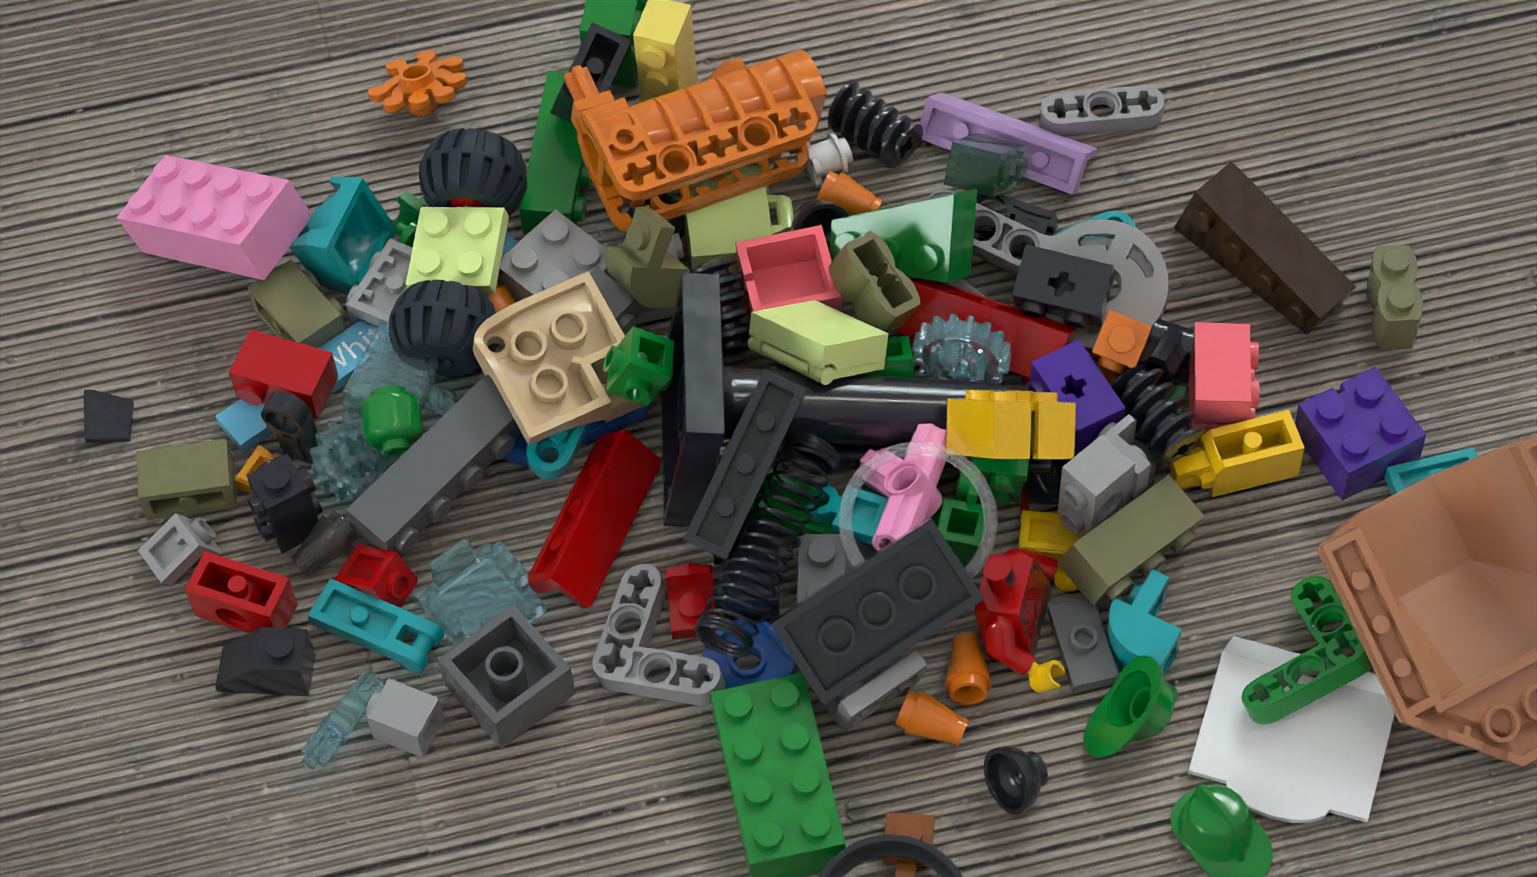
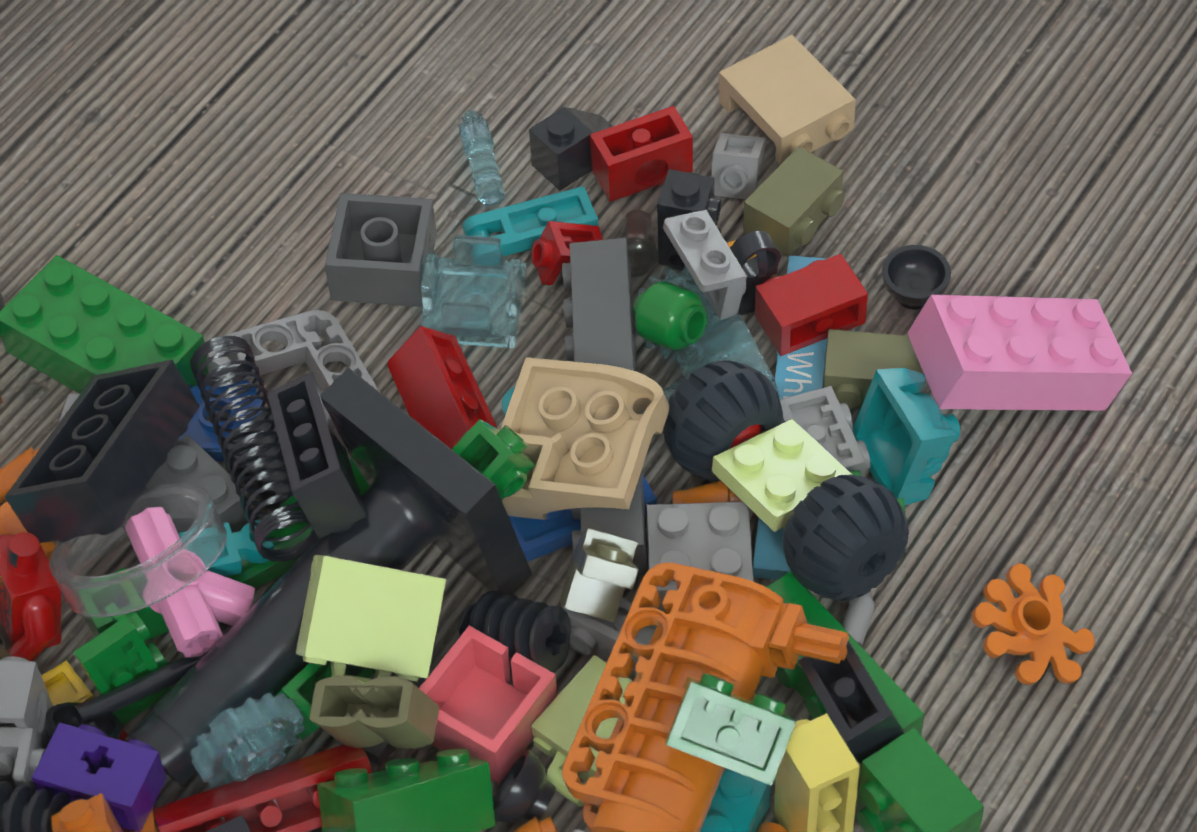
camera: 135 degrees right, 5 degrees down
black slope [83,389,134,443] -> none
light grey brick [366,678,444,758] -> none
yellow piece [946,390,1076,459] -> none
none -> light grey bracket [663,210,747,320]
none -> bracket [665,672,796,786]
none -> tan panel [719,35,856,165]
none -> black piece [882,245,951,310]

